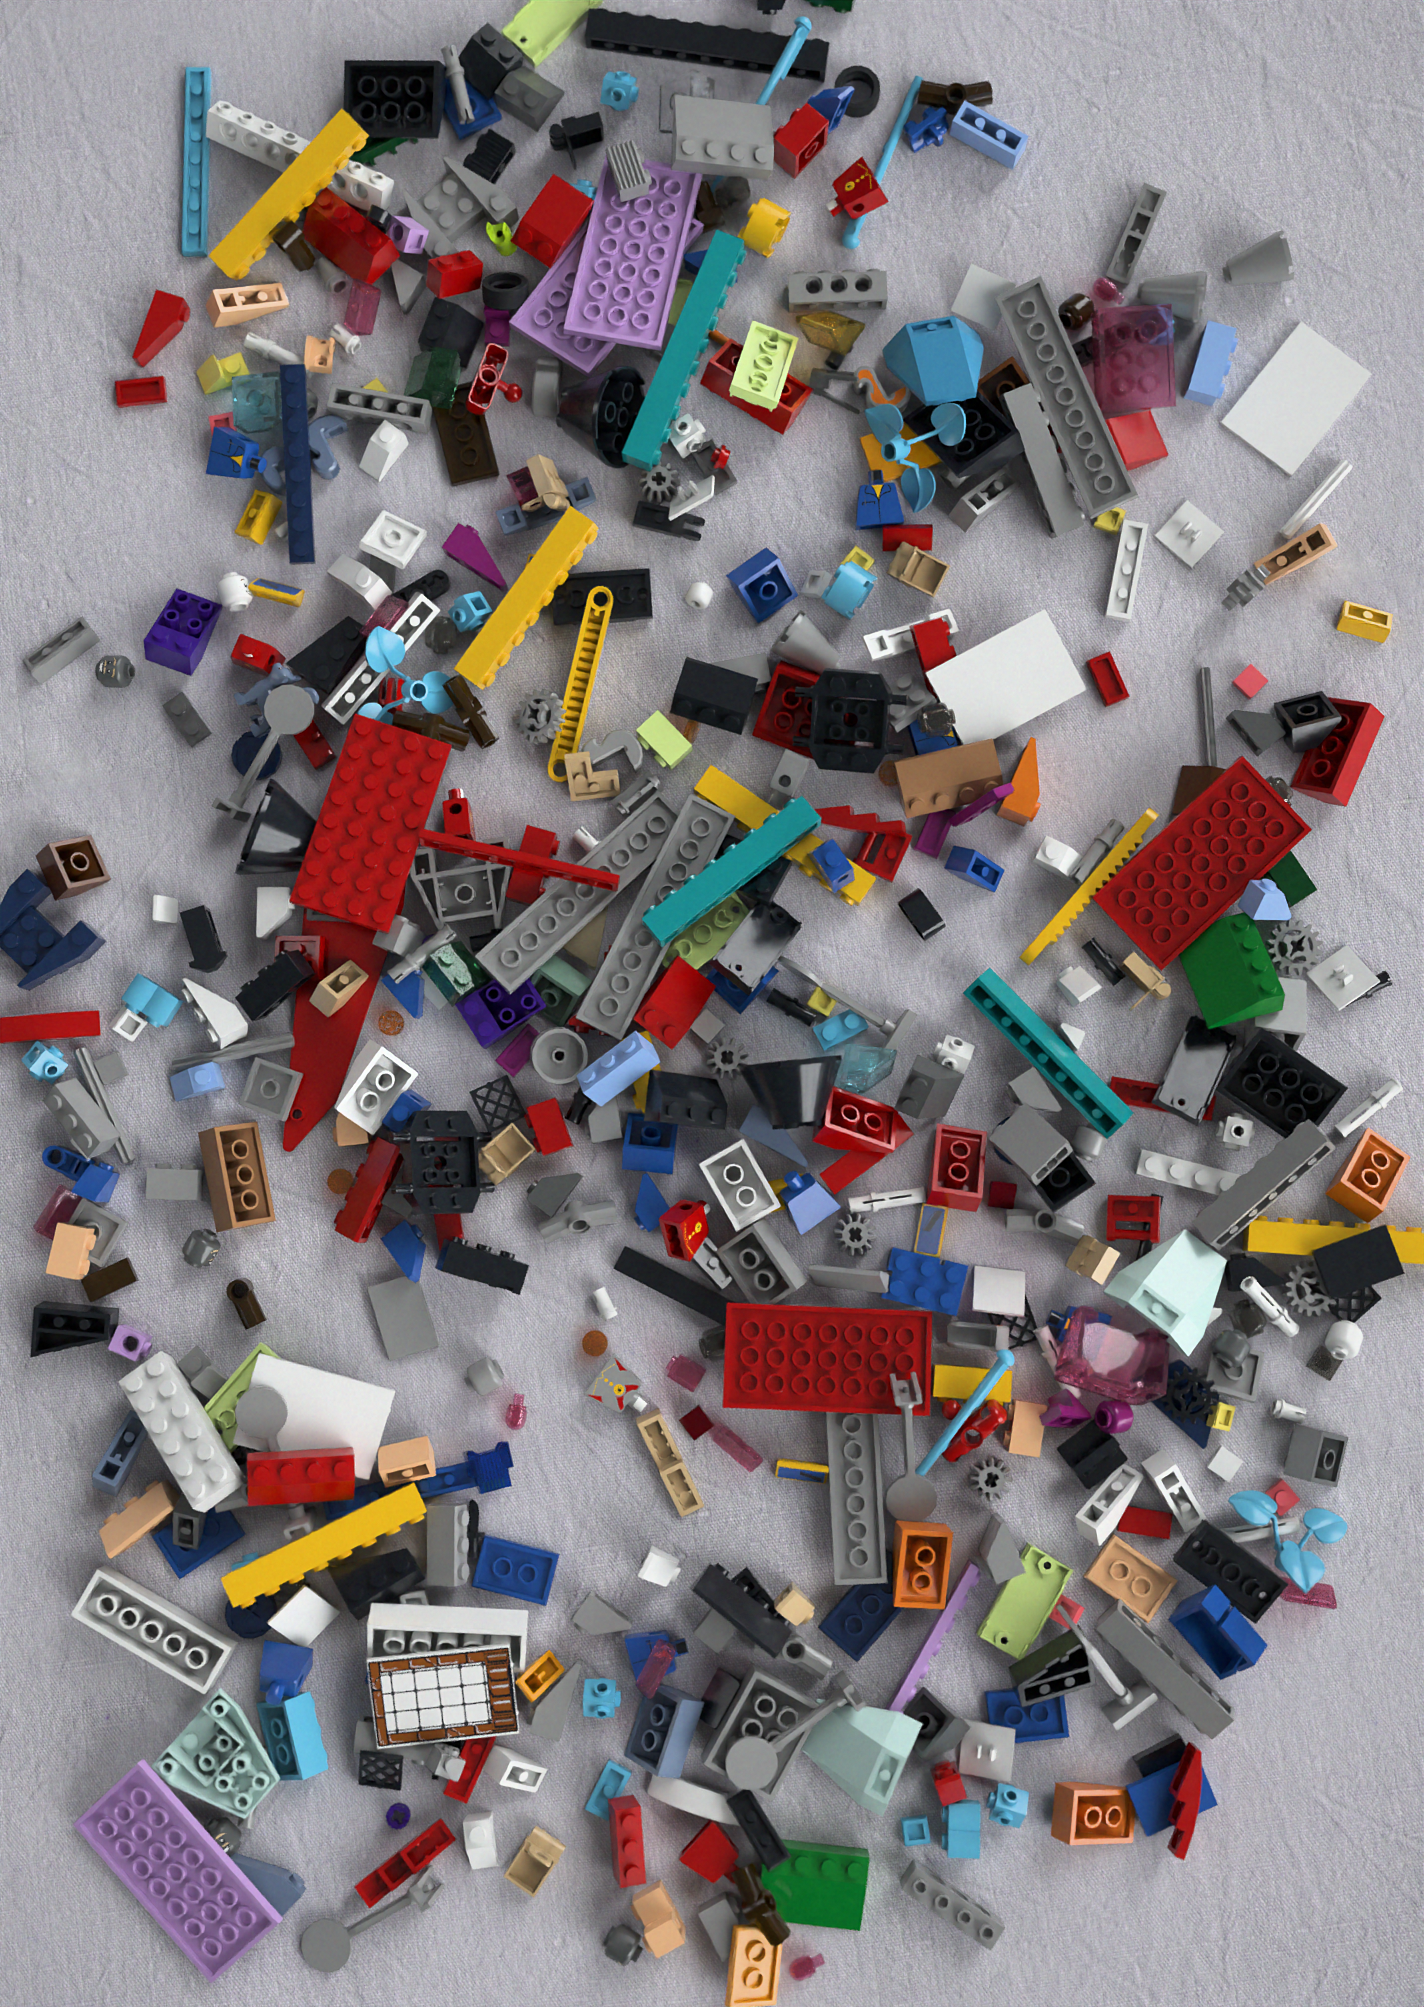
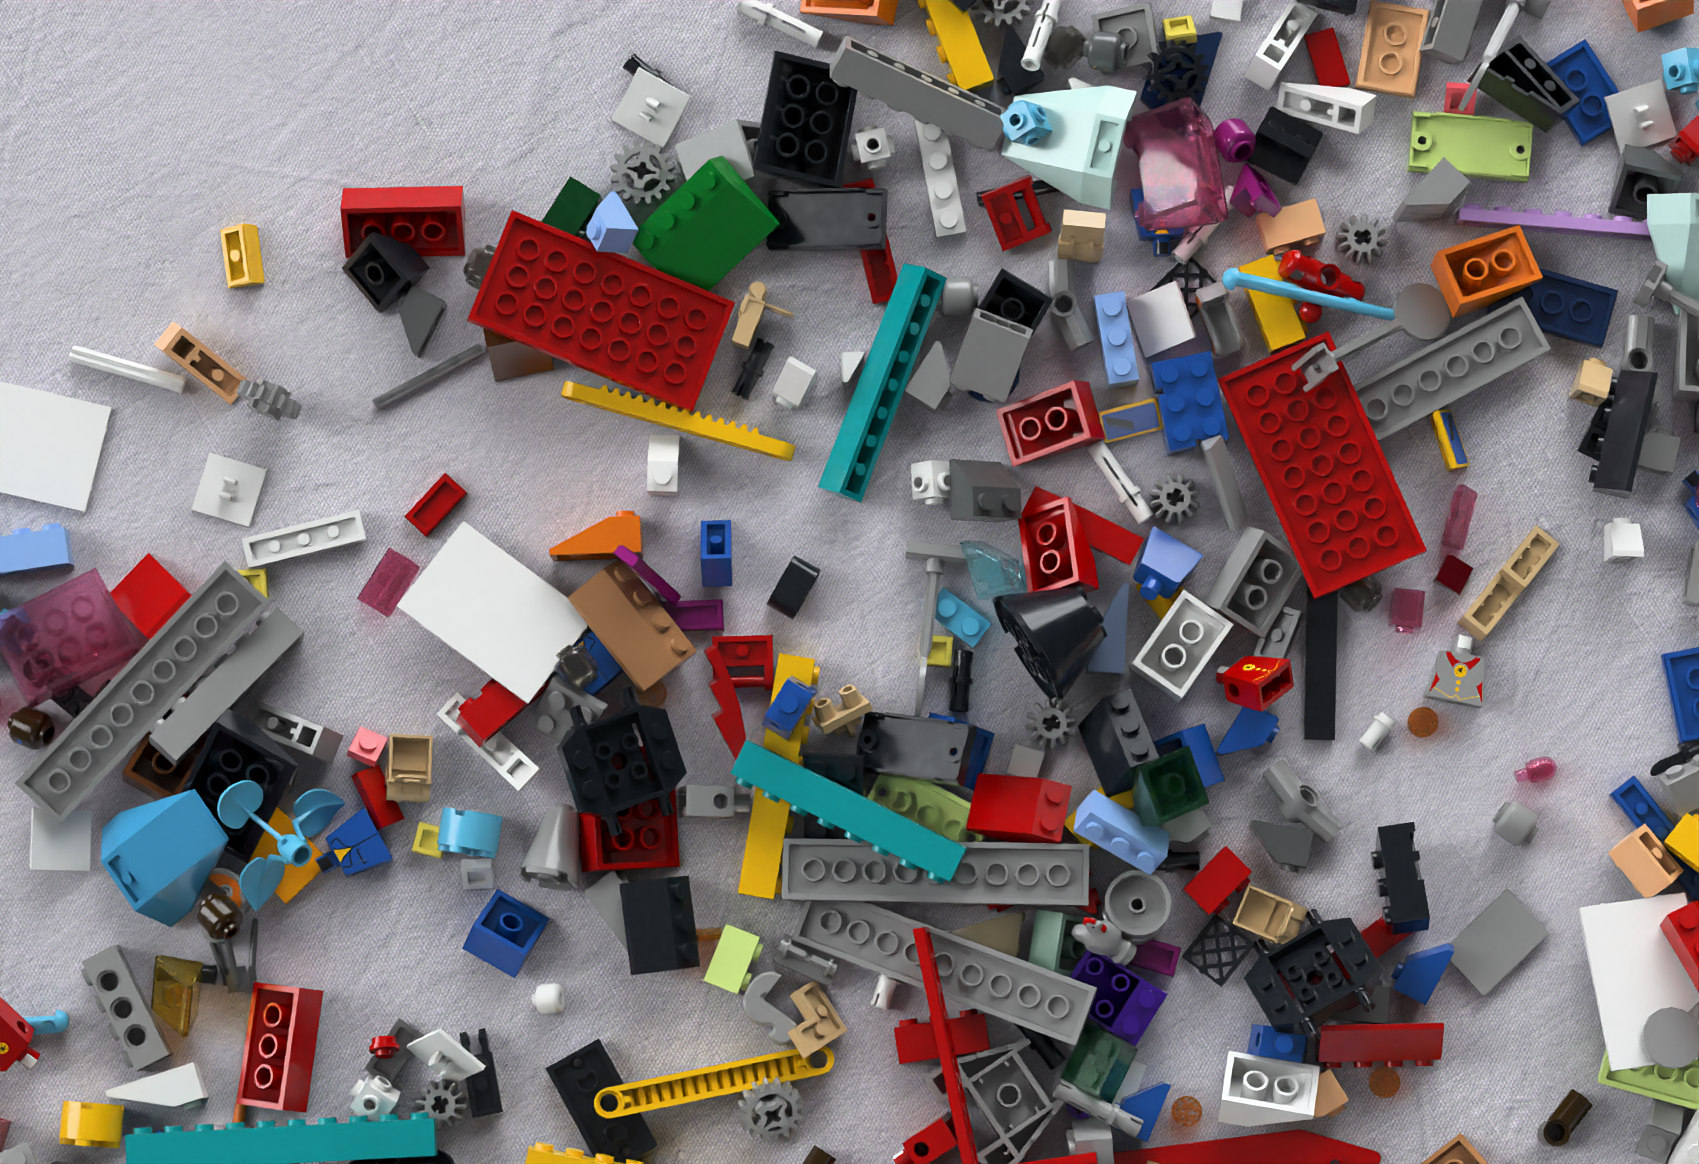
camera: 120 degrees left, 0 degrees up
clear blue piece [463,1441,514,1494] -> none
yellowish green piece [729,321,798,412] -> none
dark red slope [987,1181,1017,1209] -> none
light grey pin [1068,819,1124,886] -> none
coral tile [1232,664,1268,700] -> none
none -> white slope [105,1062,208,1111]
none -> dark brown head [197,894,243,940]
none -> coral plate [347,726,388,768]
none -> clear pink slope [357,548,420,617]
none -> tan hips [812,684,873,739]
none -> medium azure brick [1000,100,1052,146]
none -> light grey animal [1071,917,1137,966]
none -> light blue brick [1092,291,1139,389]
none -> clear green slope [1132,746,1210,827]

